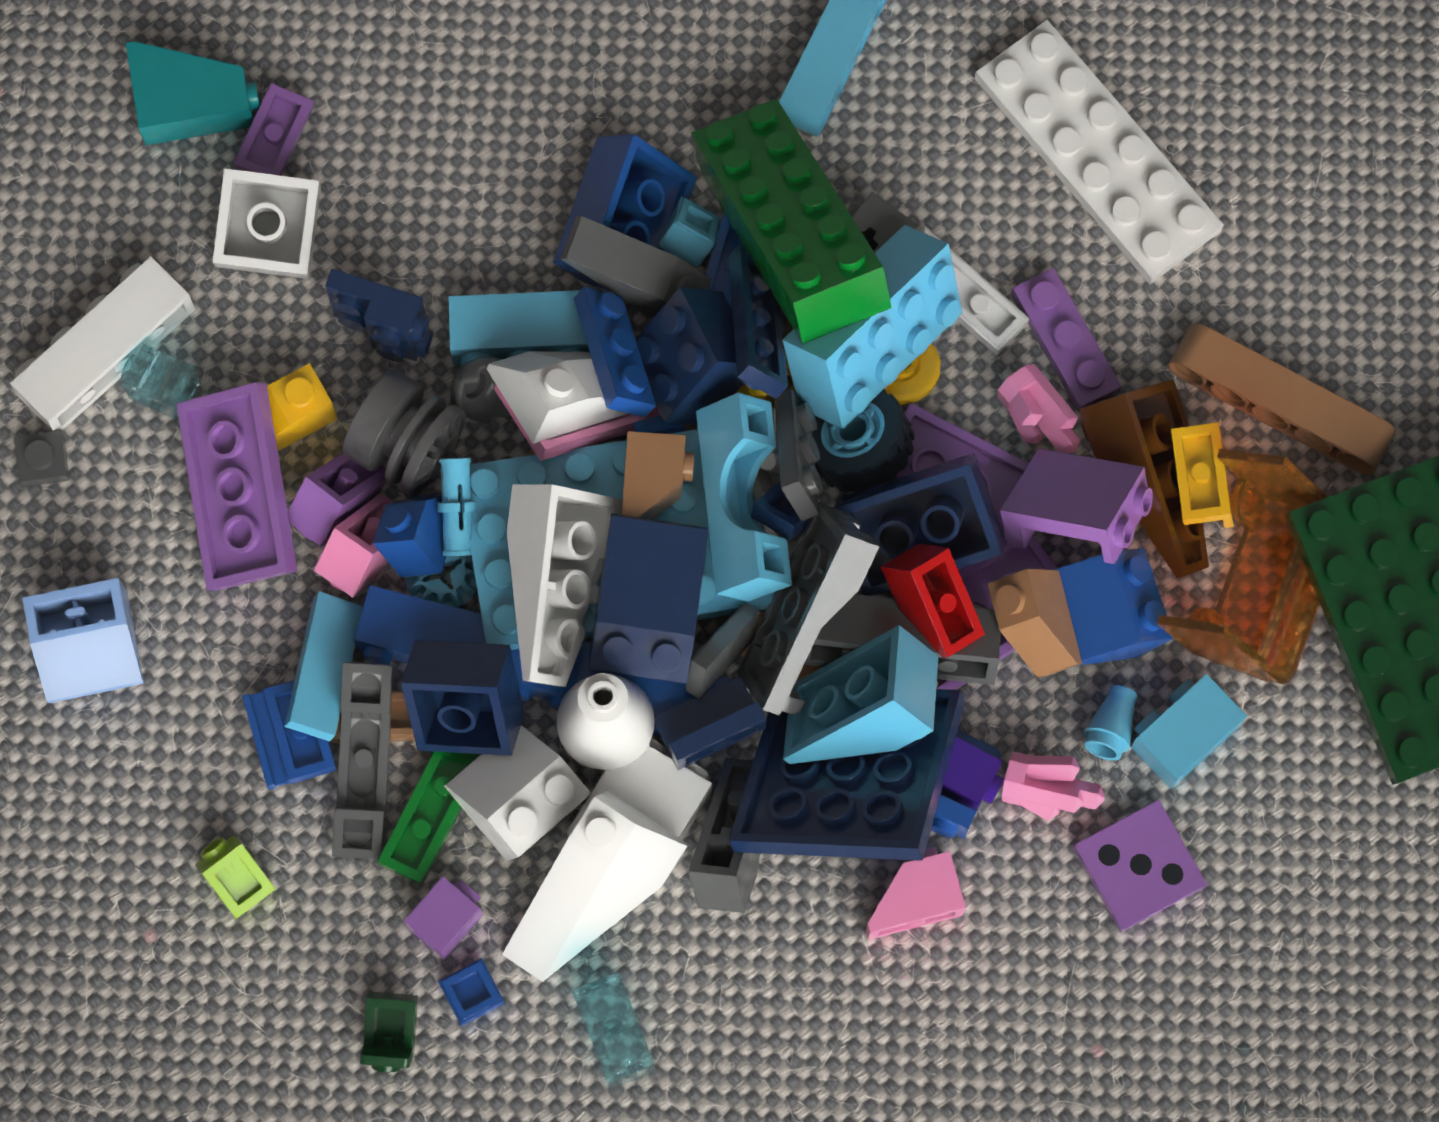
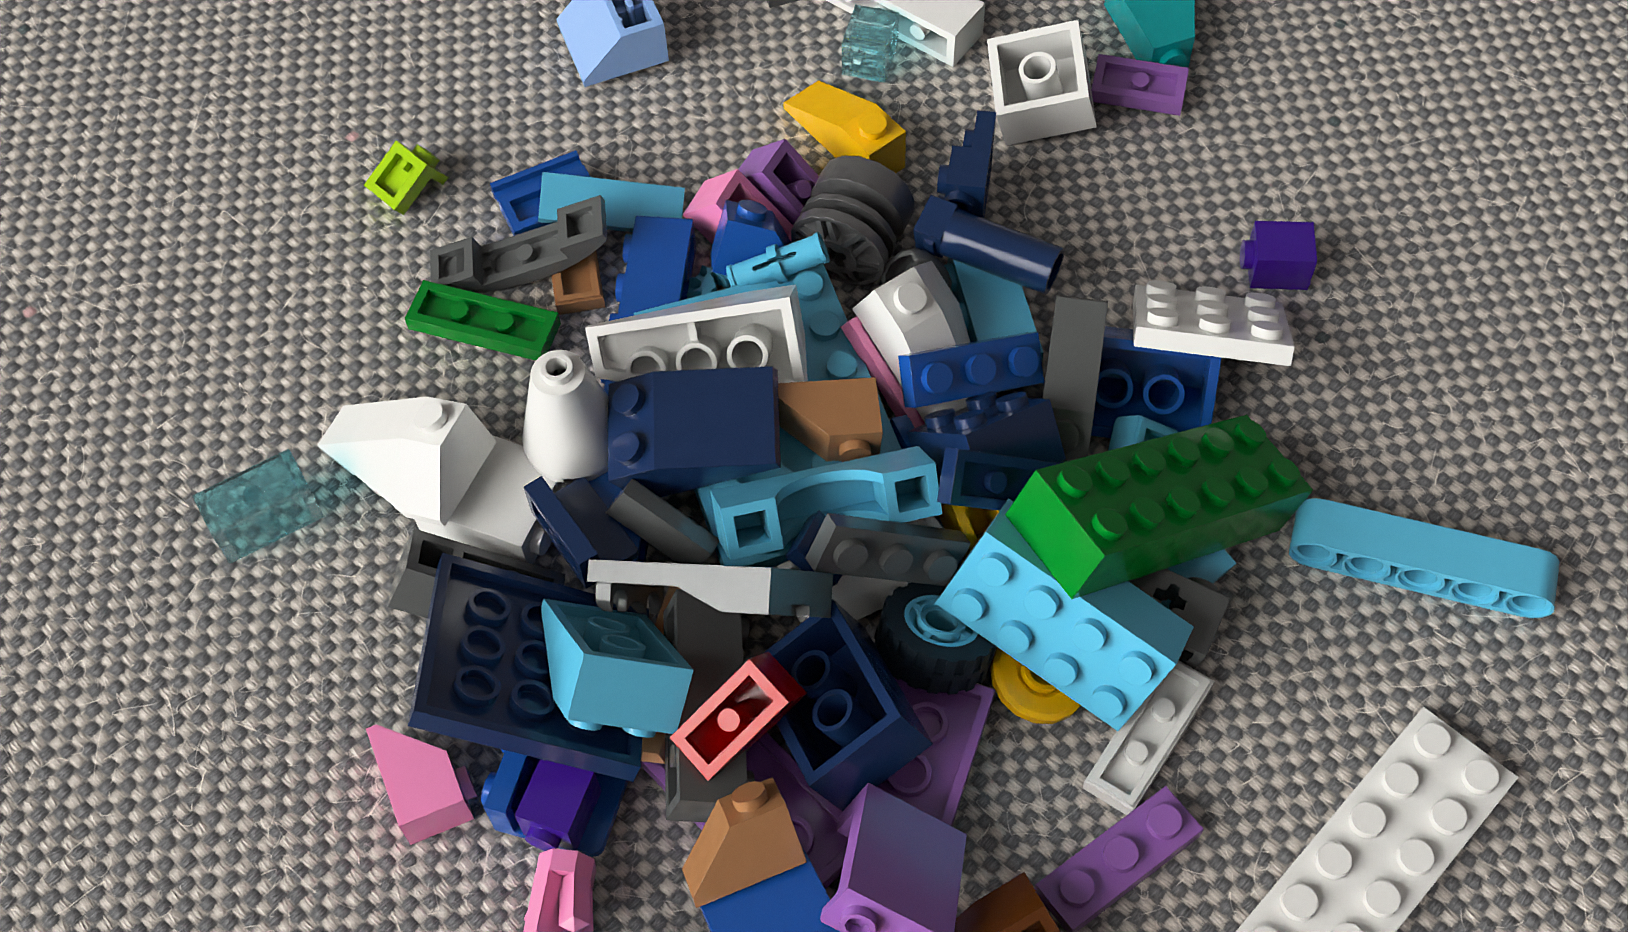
camera: 85 degrees right, 15 degrees down
medium lavender plate [176,382,297,591] -> none
dark green bracket [360,991,418,1073] -> none
dark blue brick [401,640,525,756] -> none
medium lavender brick [404,876,483,960] -> none
blue tile [438,958,505,1027] -> none
white slope [444,725,592,861] -> none
bright pink rock [997,364,1080,453] -> none
none -> dark blue piece [913,195,1065,295]
none -> white plate [1133,280,1295,366]
none -> dark purple brick [1240,221,1318,290]

